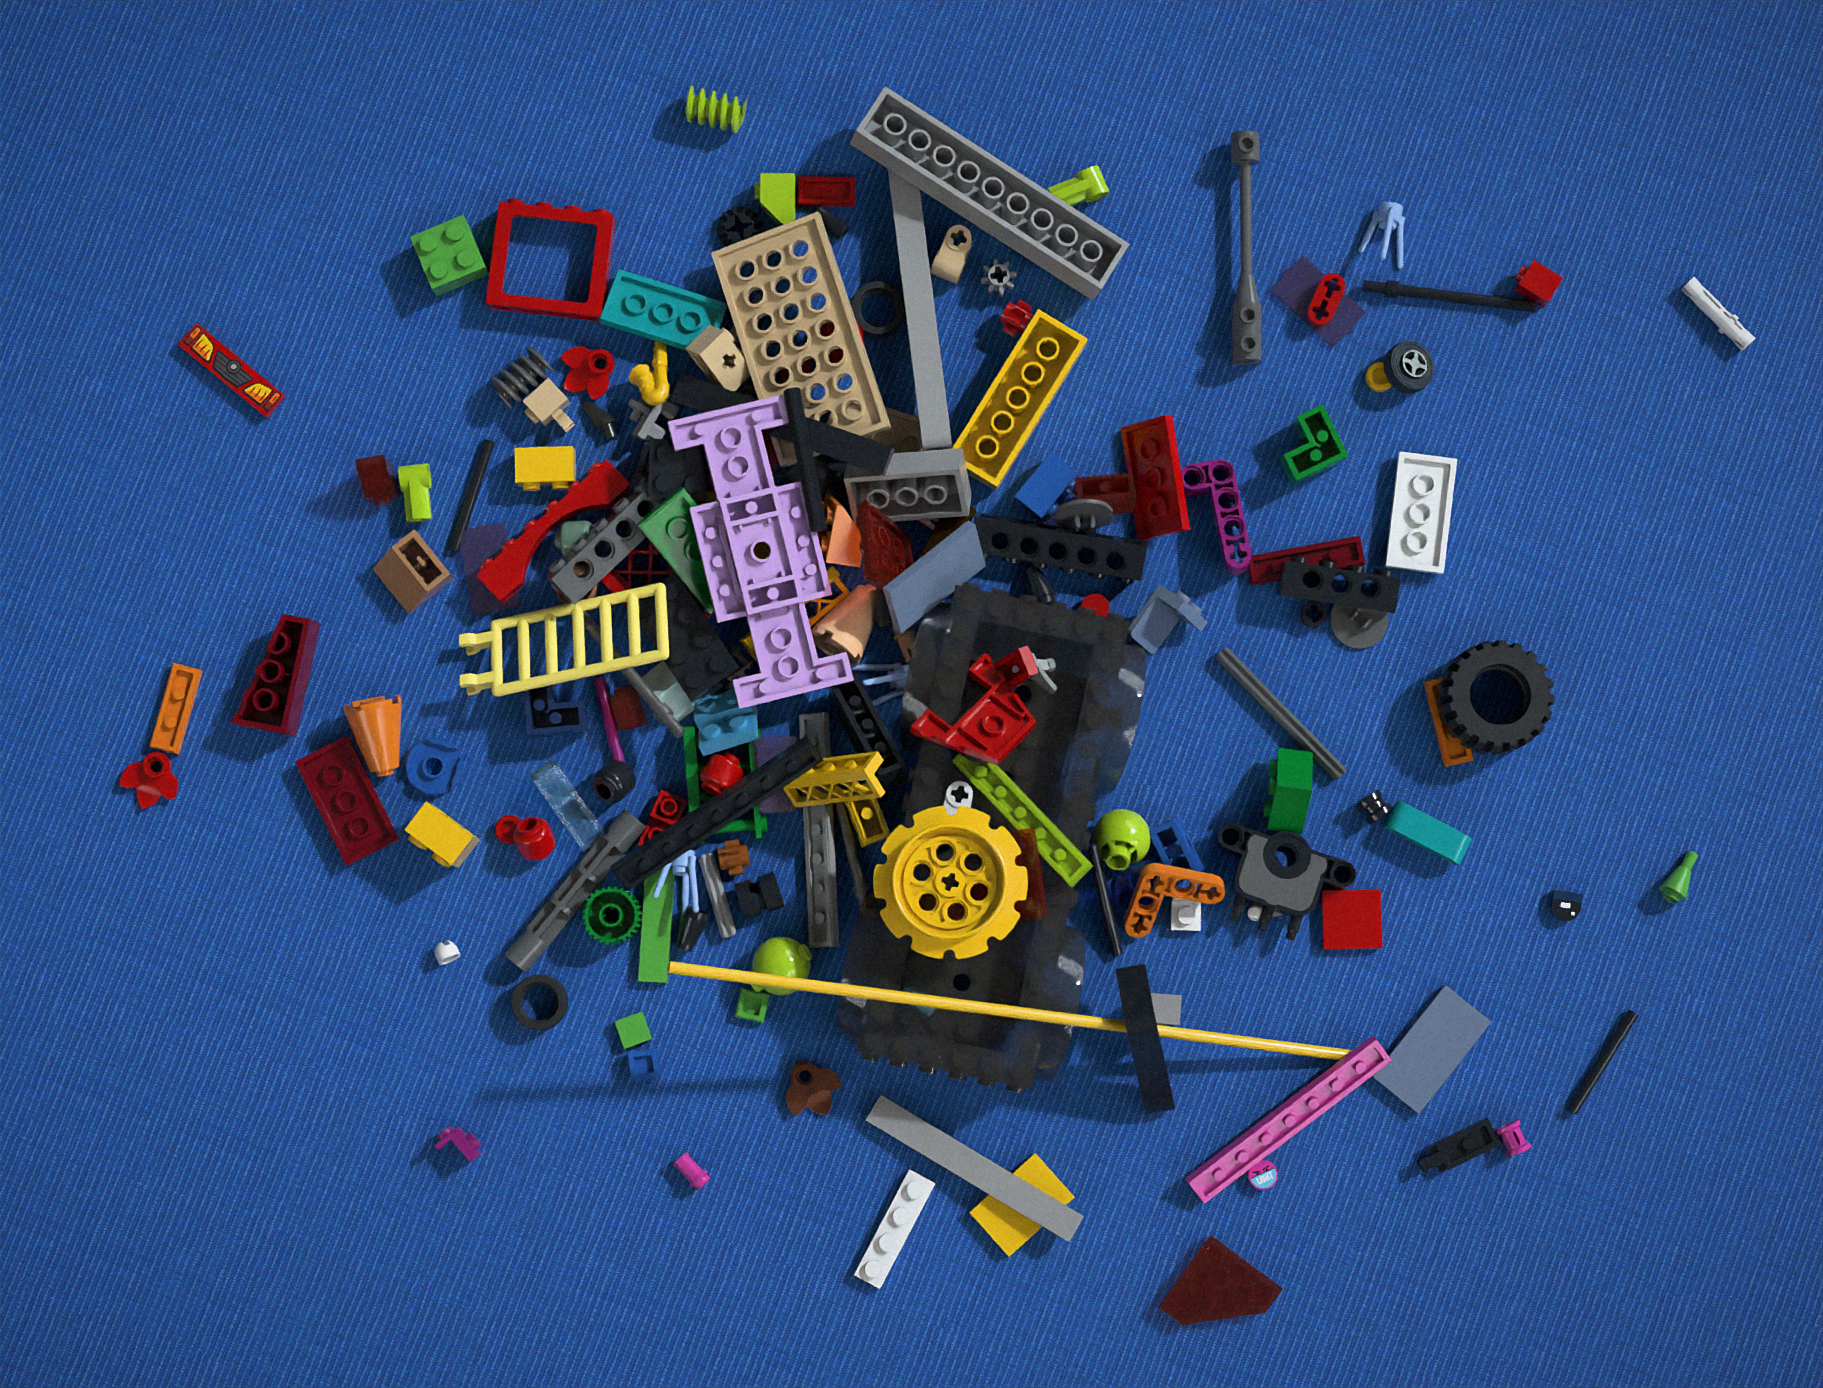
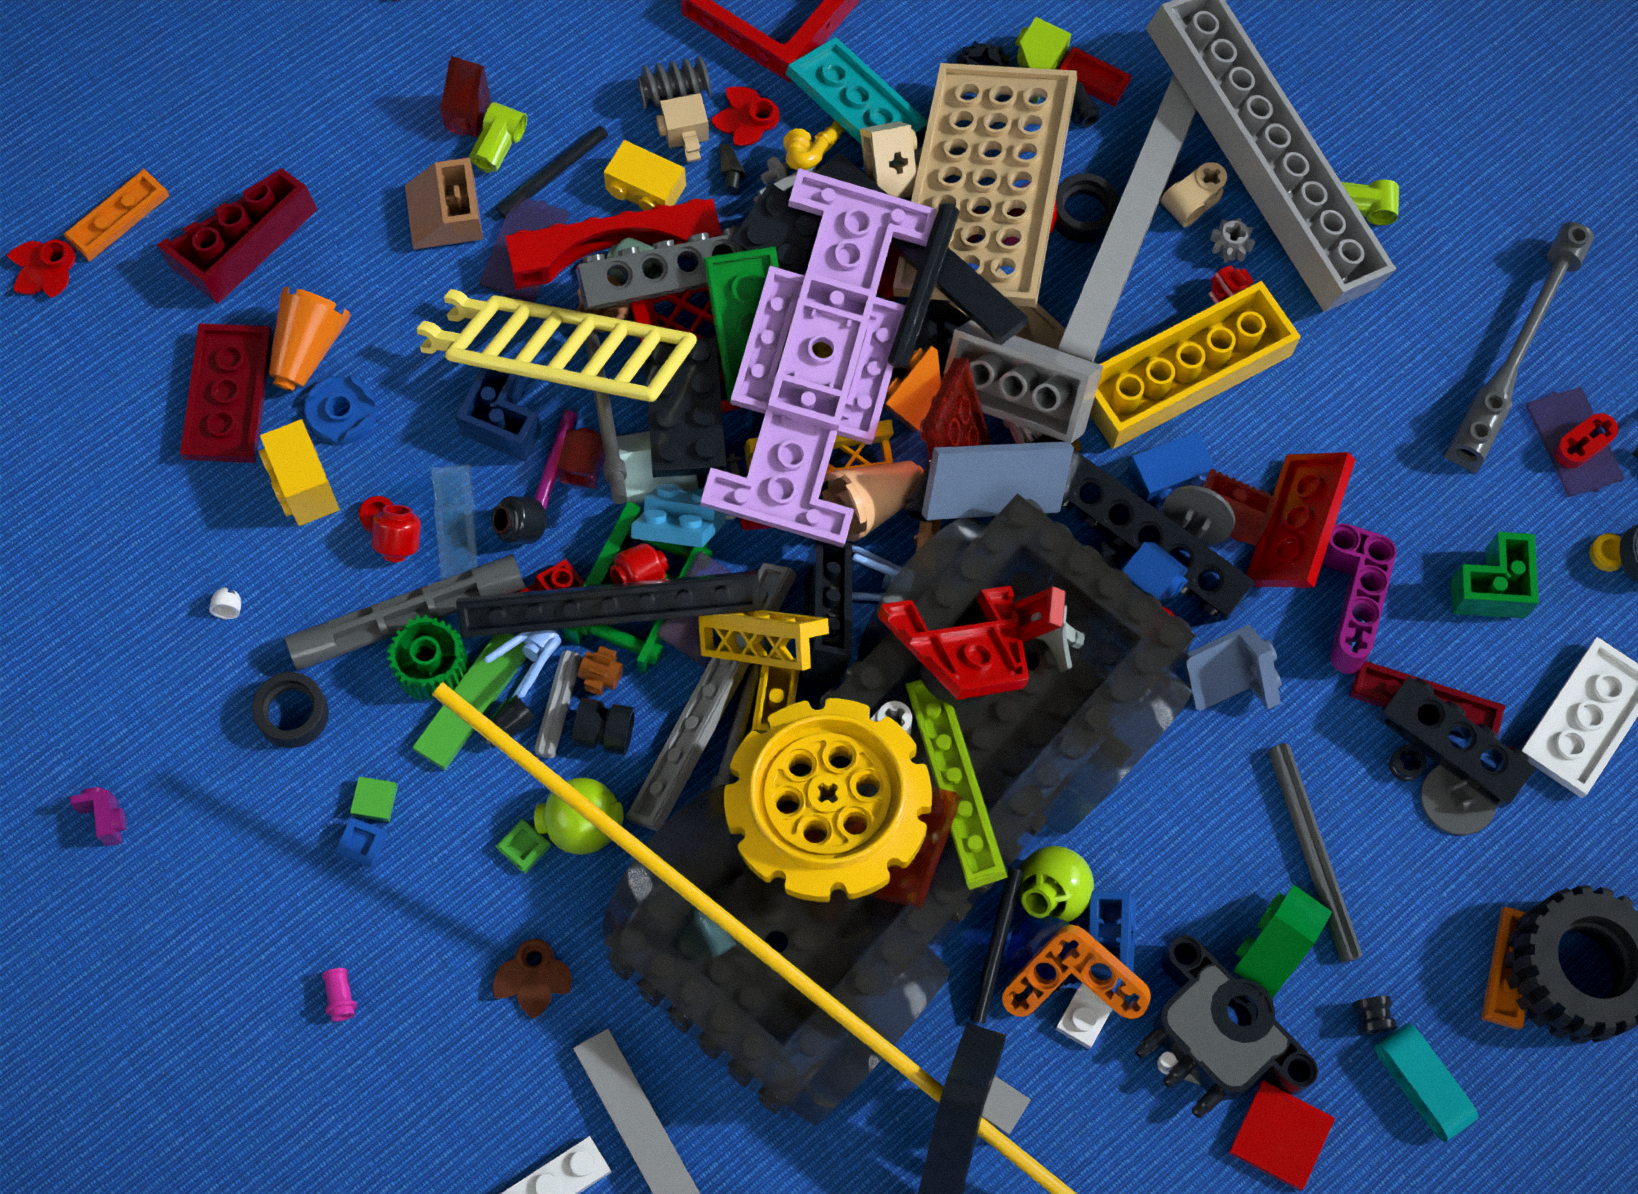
camera: 25 degrees right, 15 degrees down
none -> blue brick [1121,542,1188,600]

